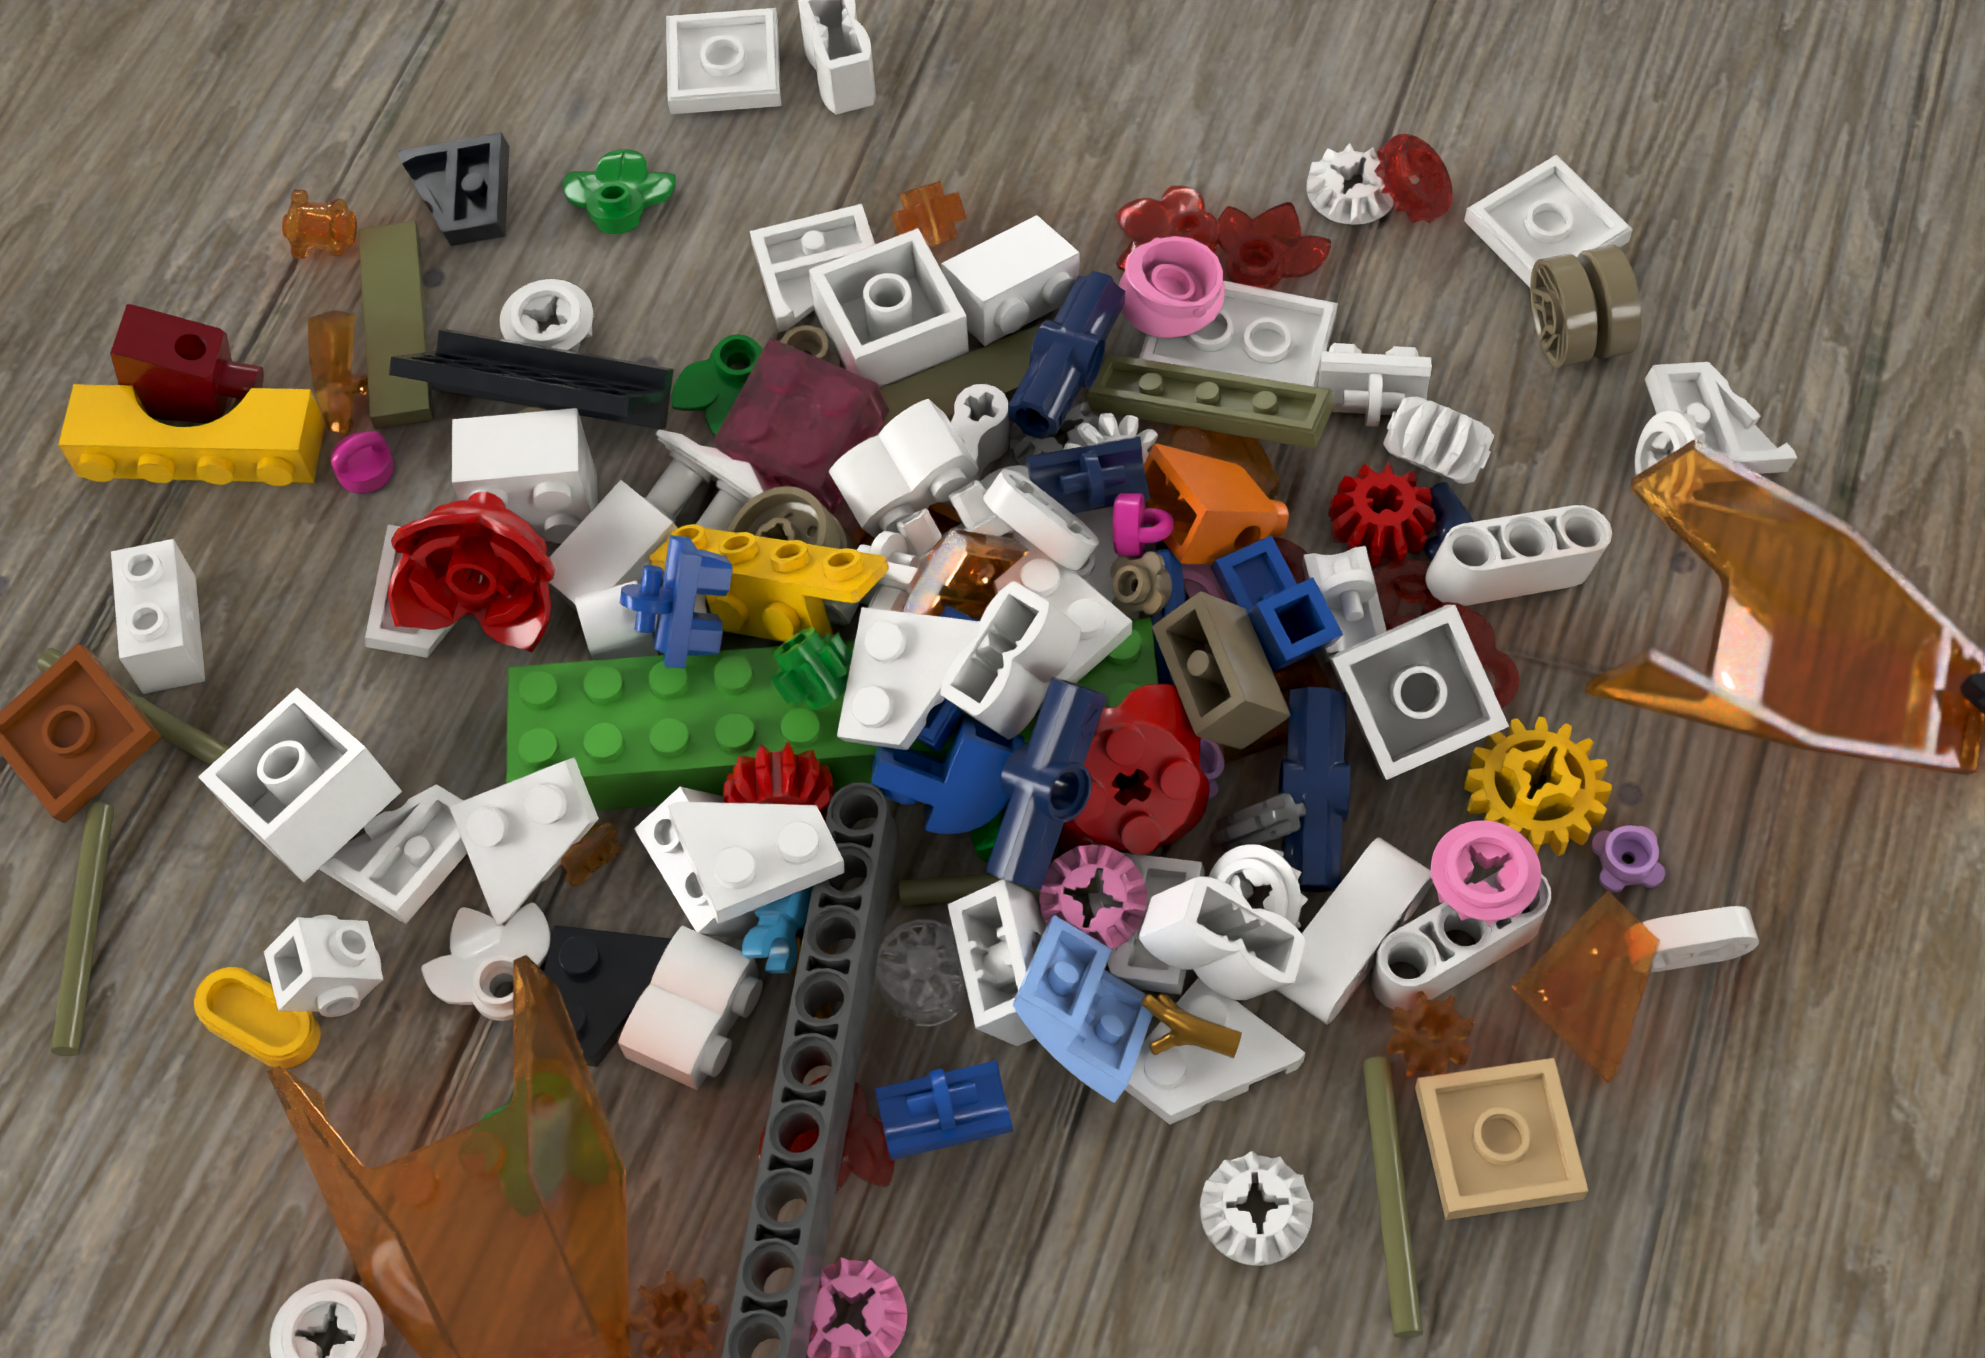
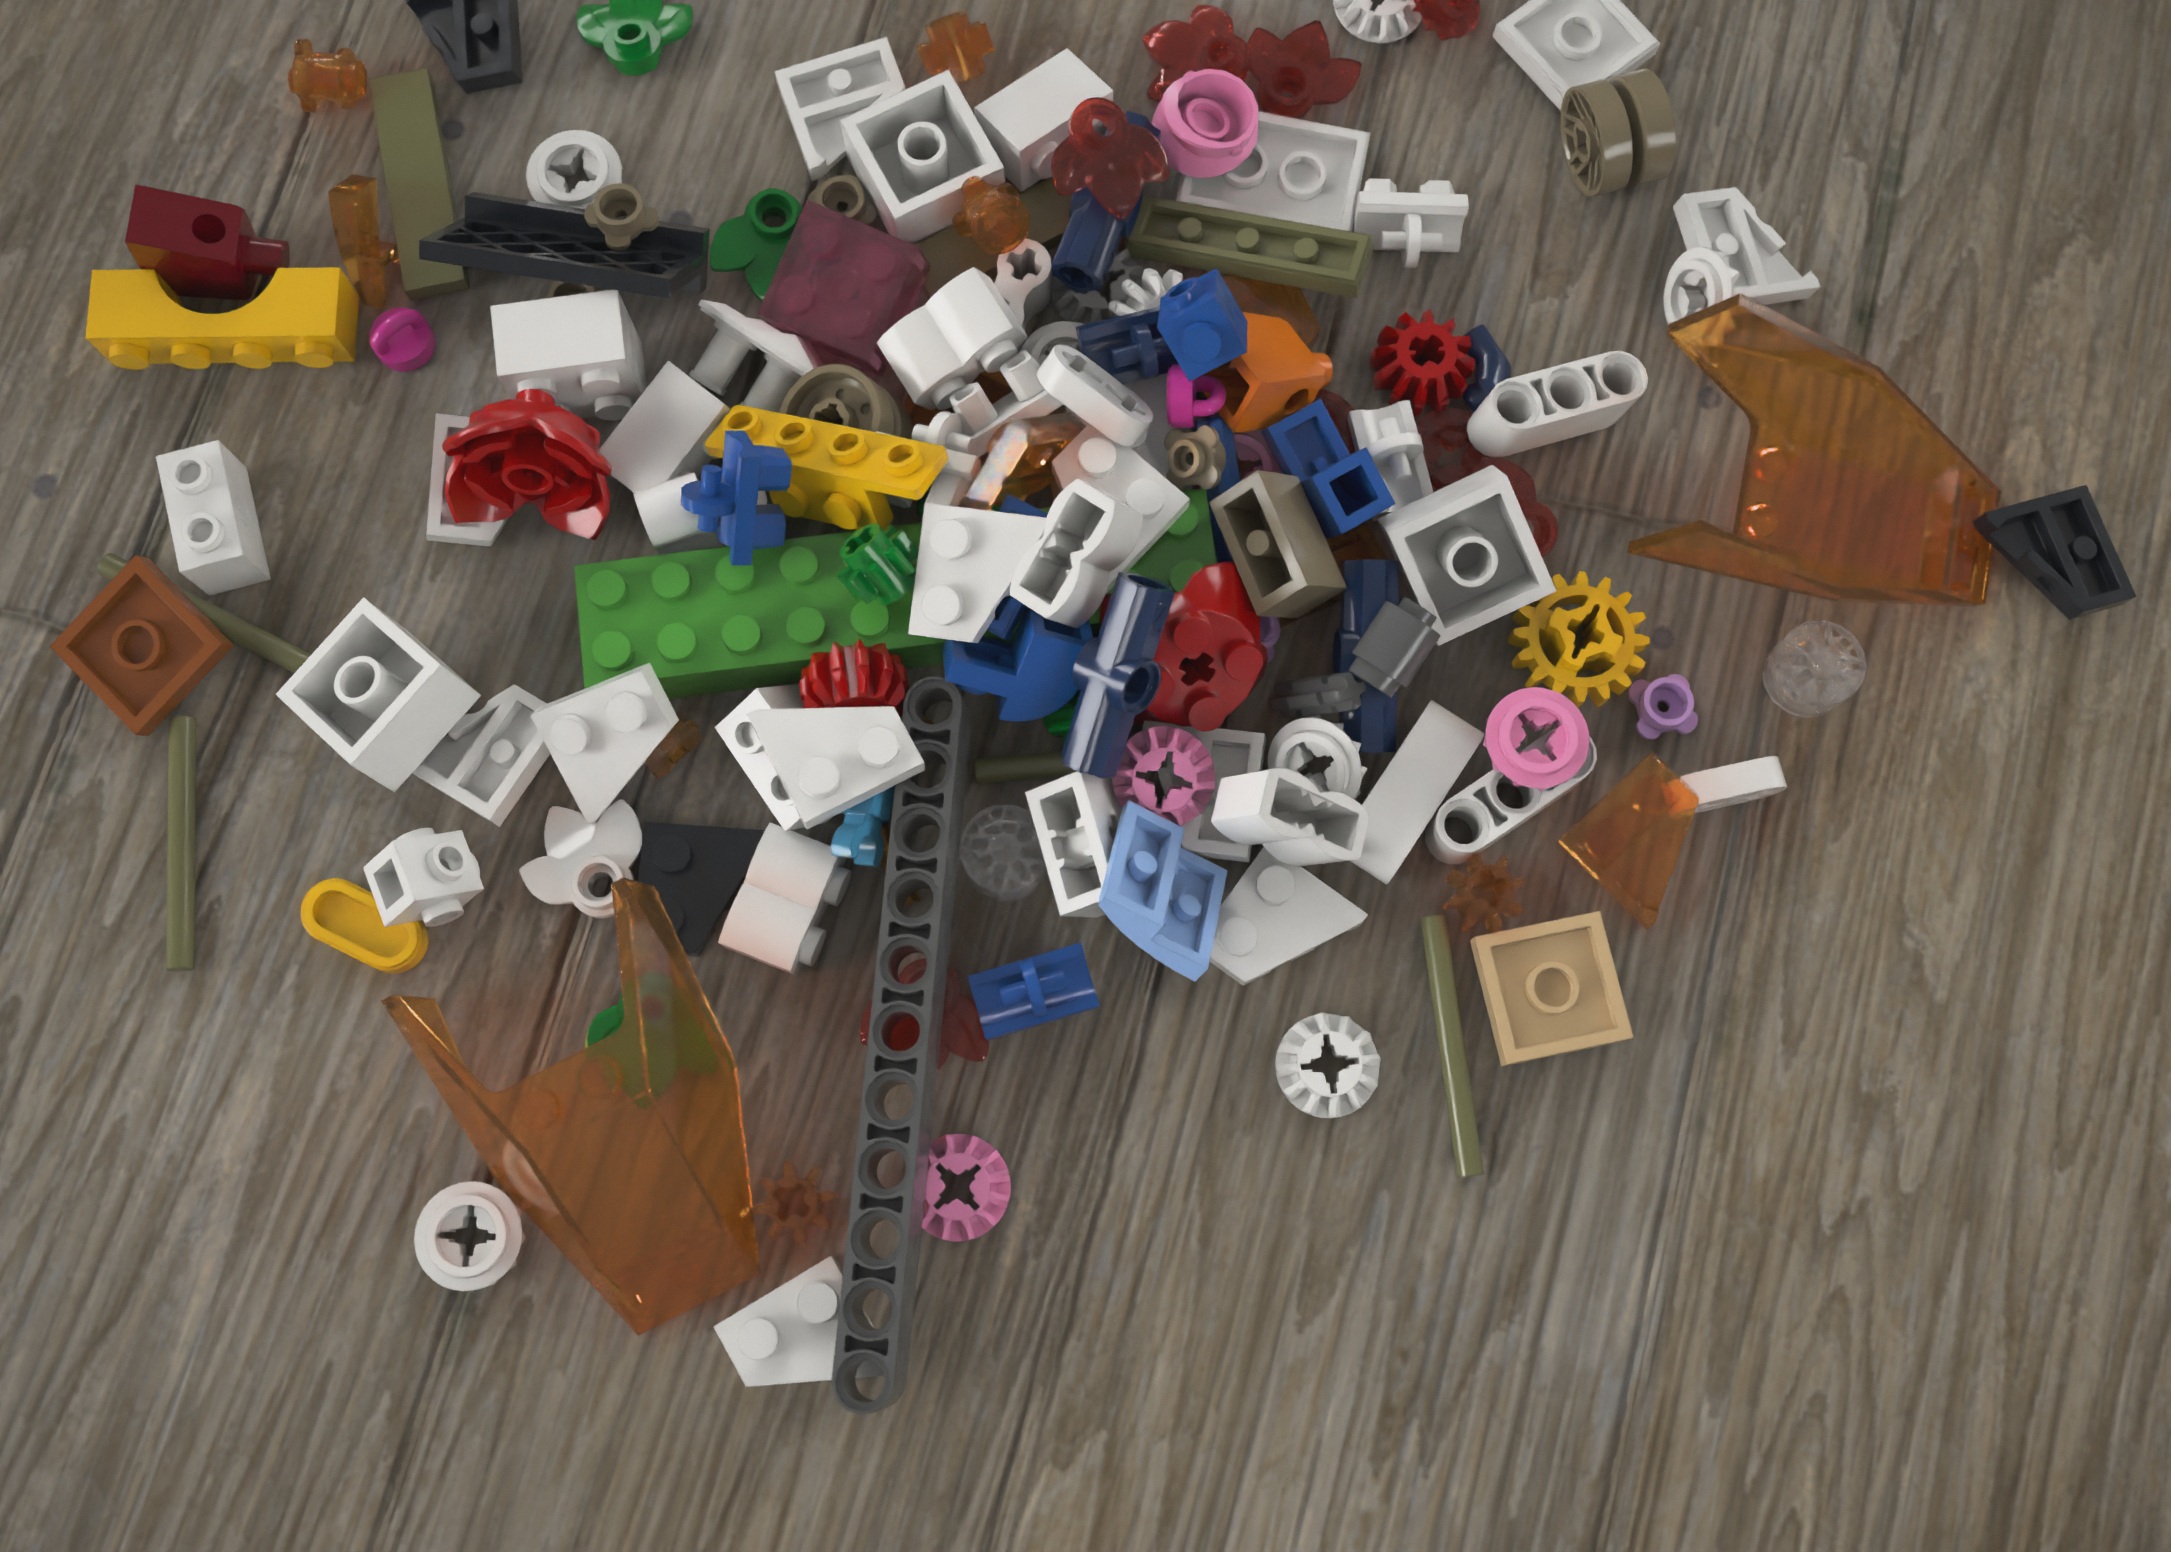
camera: 10 degrees left, 15 degrees up
pearl gold bar [1141,993,1242,1058] -> none
white gear [1383,396,1494,484] -> none
none -> dark tan plate [584,183,659,250]
none -> clear orange brick [952,176,1030,254]
none -> clear red plate [1051,97,1170,220]
none -> blue brick [1157,268,1248,381]
none -> dark grey brick [1348,597,1441,698]
none -> clear wheel [1762,620,1867,718]

